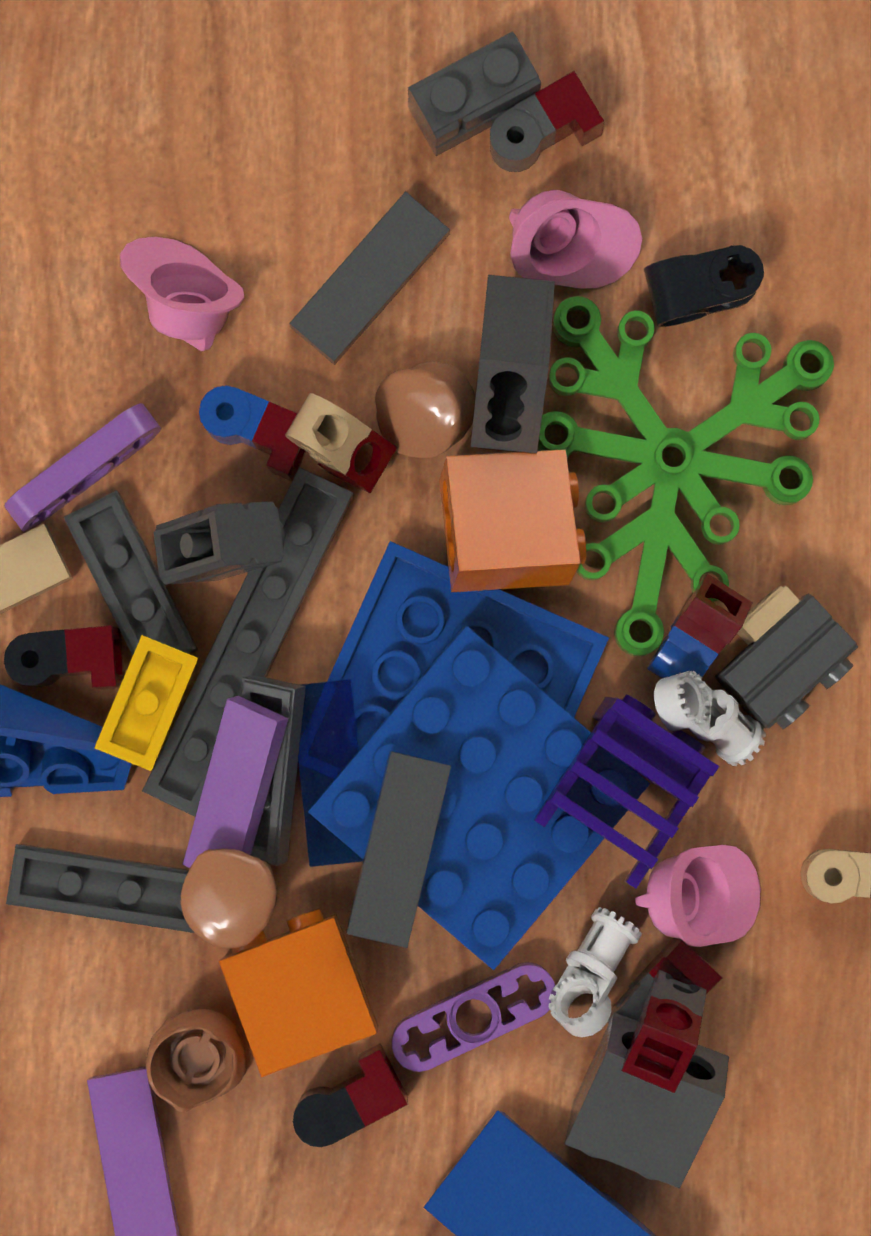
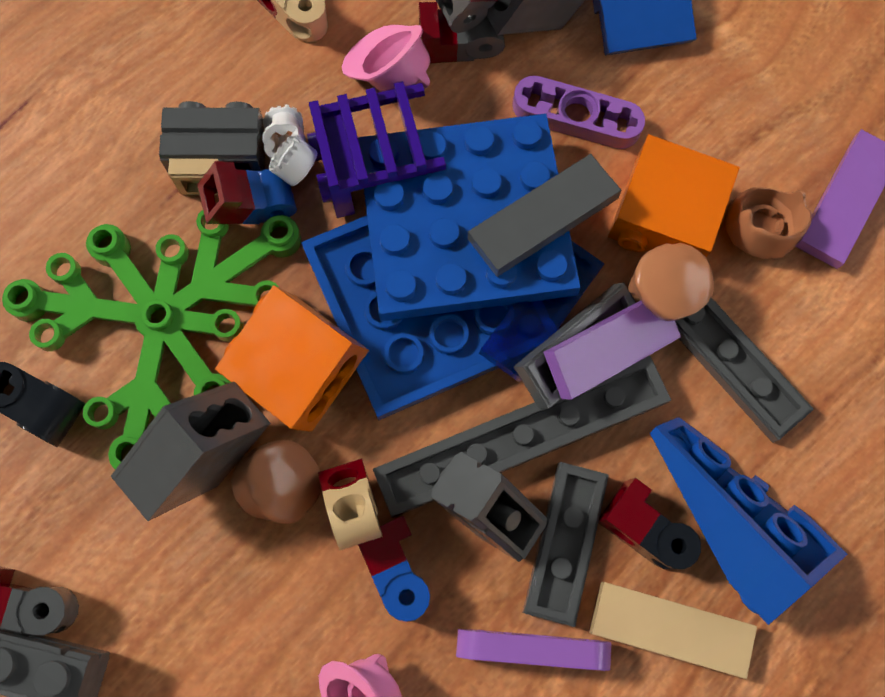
camera: 140 degrees left, 10 degrees down
yellow panel [94,635,198,771] -> none
dark grey tile [289,191,450,365] -> none
leg [293,1043,408,1148] -> none
bright pink piece [509,190,642,289] -> none
white connector [549,907,642,1037] -> none

